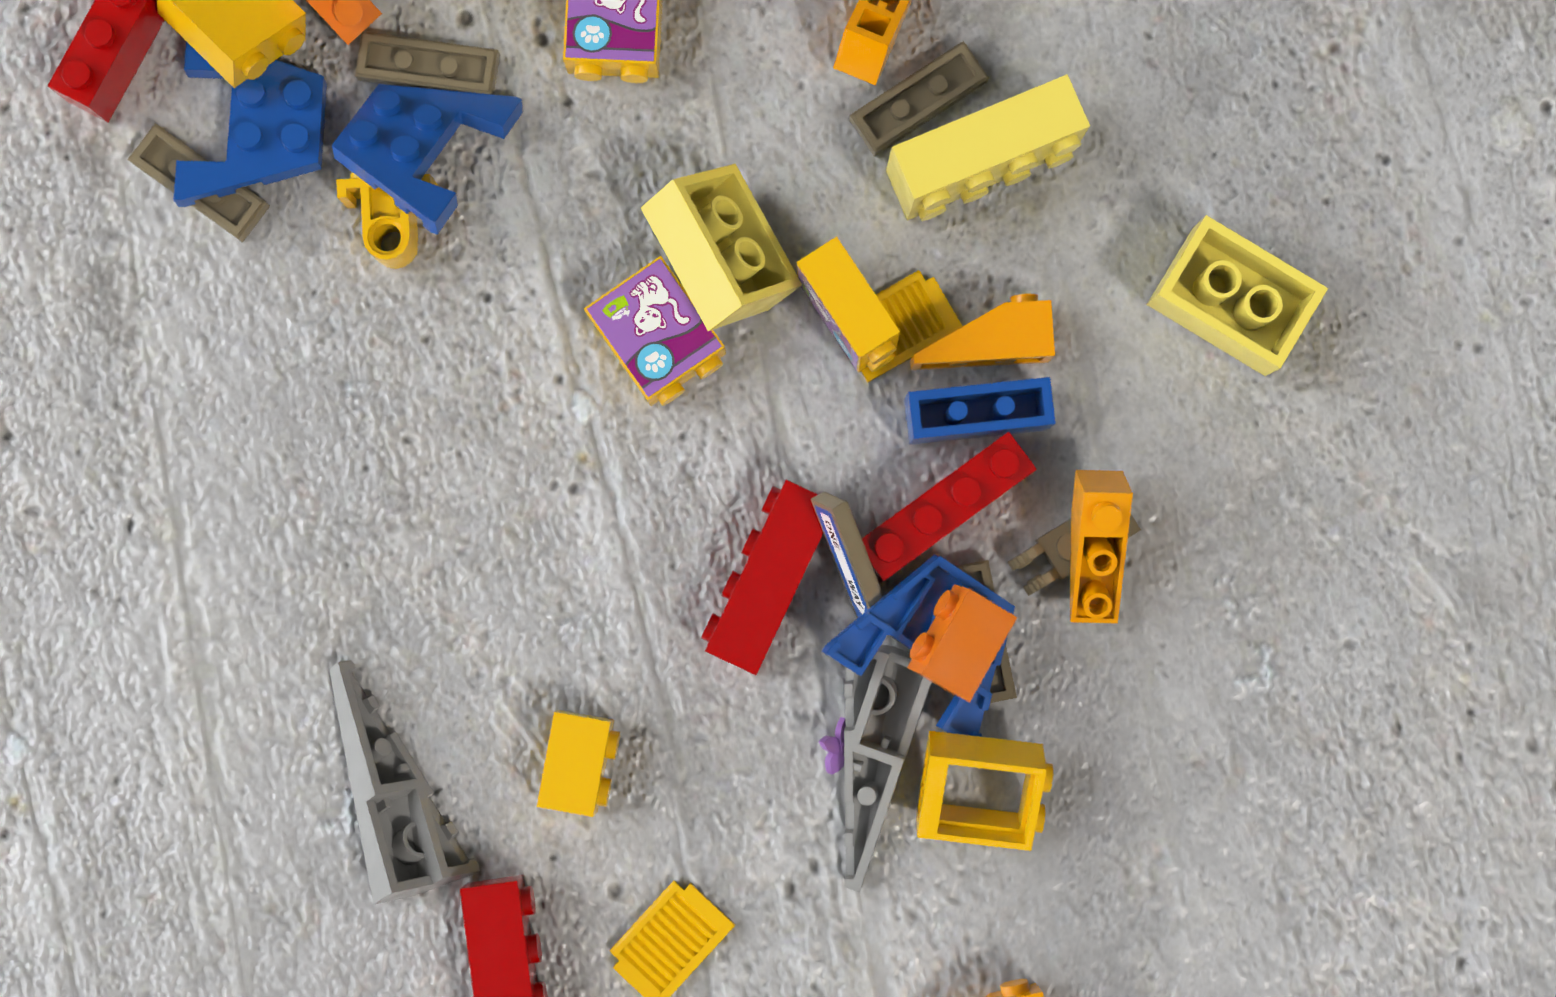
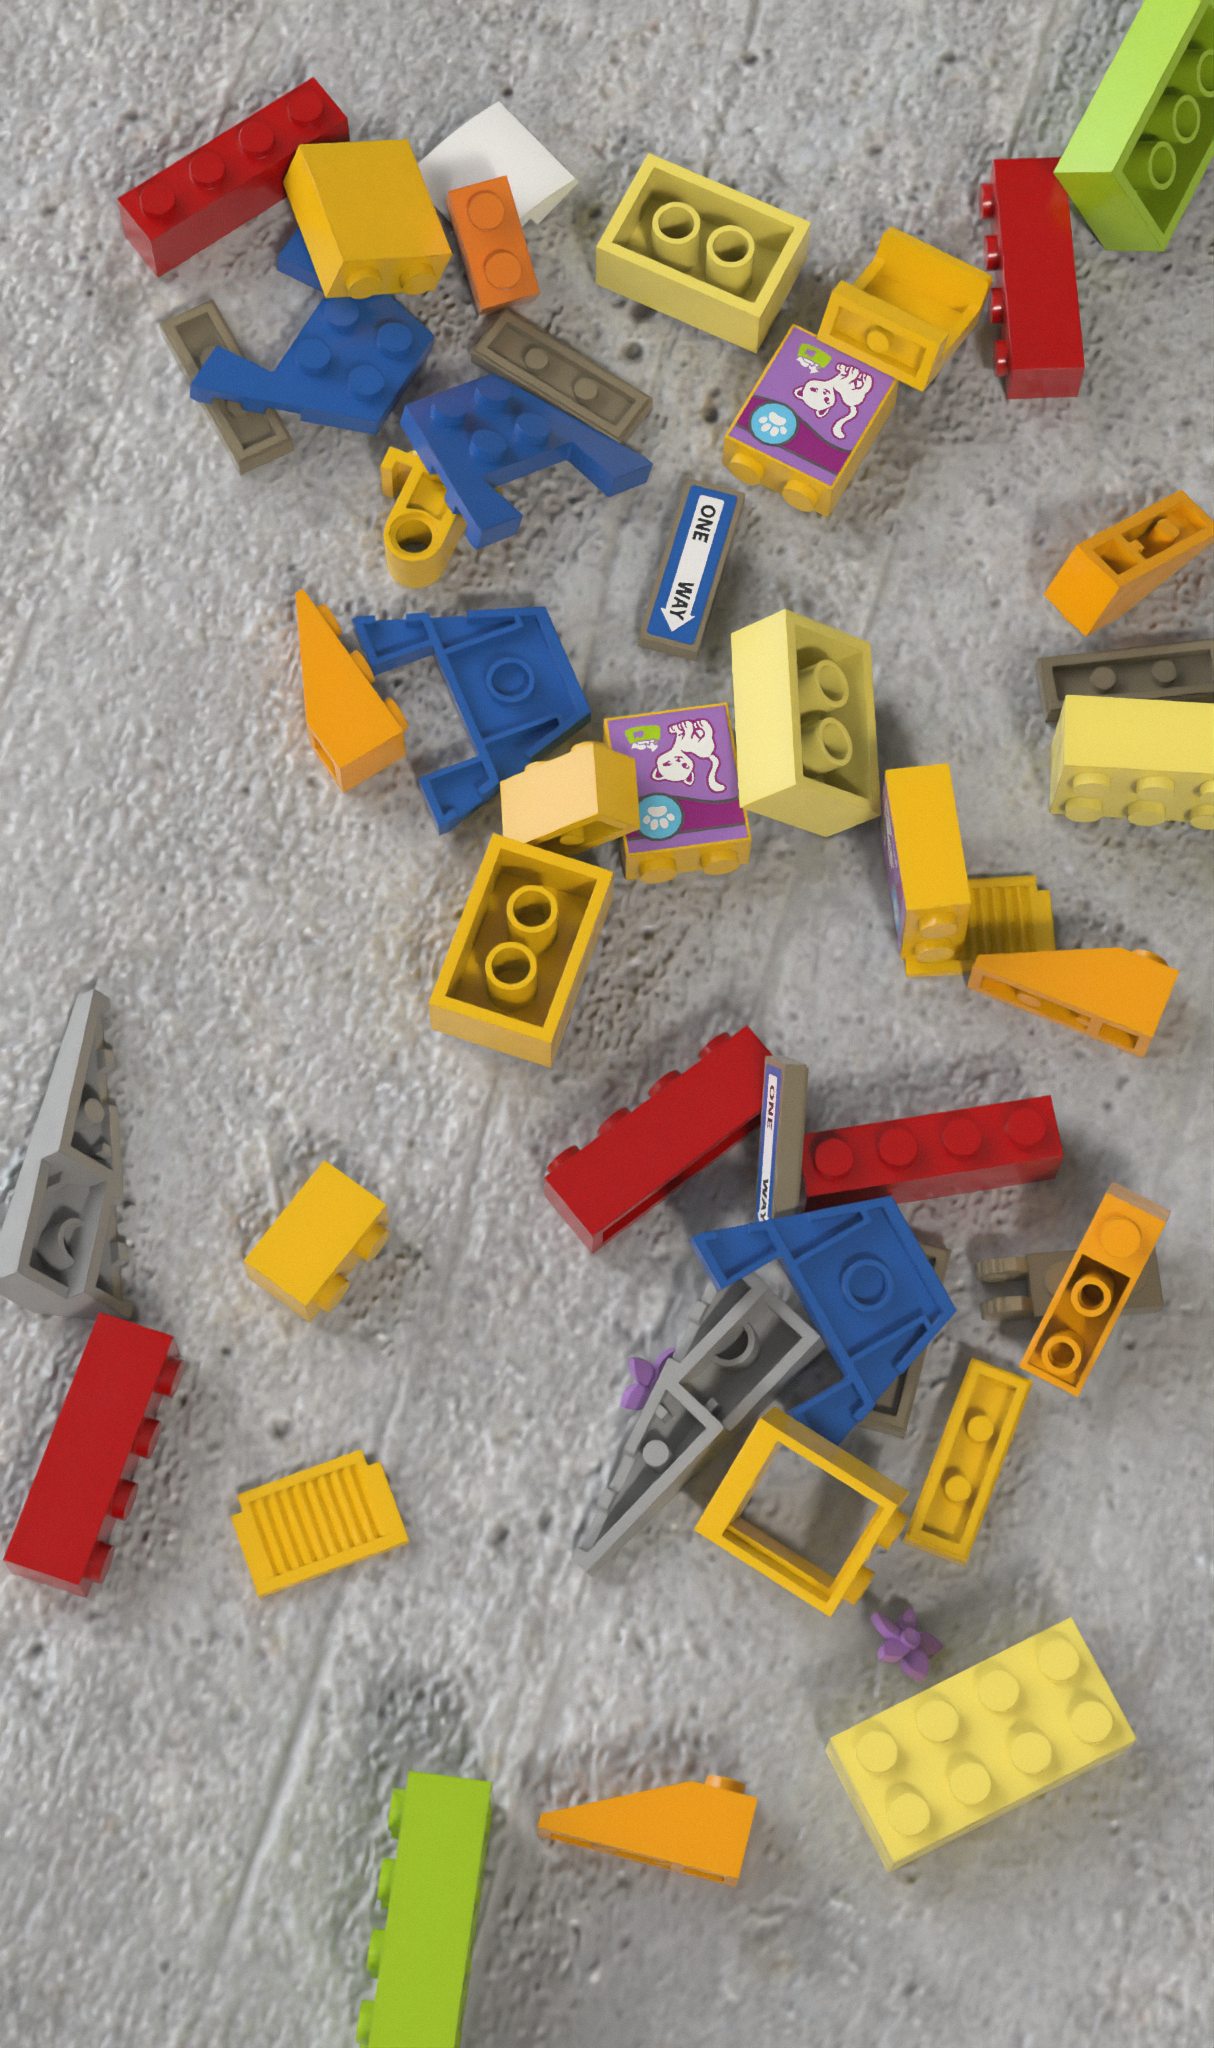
camera: 30 degrees right, 15 degrees down
blue brick [904,377,1056,445] -> none
orange brick [907,584,1017,703] -> none
none -> light orange slope [295,589,409,793]
none -> blue wing [352,606,591,836]
none -> yellow brick [428,833,614,1068]
none -> yellow brick [500,741,640,857]
none -> tile [638,478,745,662]
none -> light yellow brick [825,1617,1137,1873]
none -> medium lavender plant [870,1607,944,1682]
none -> yellow tile [902,1358,1033,1567]

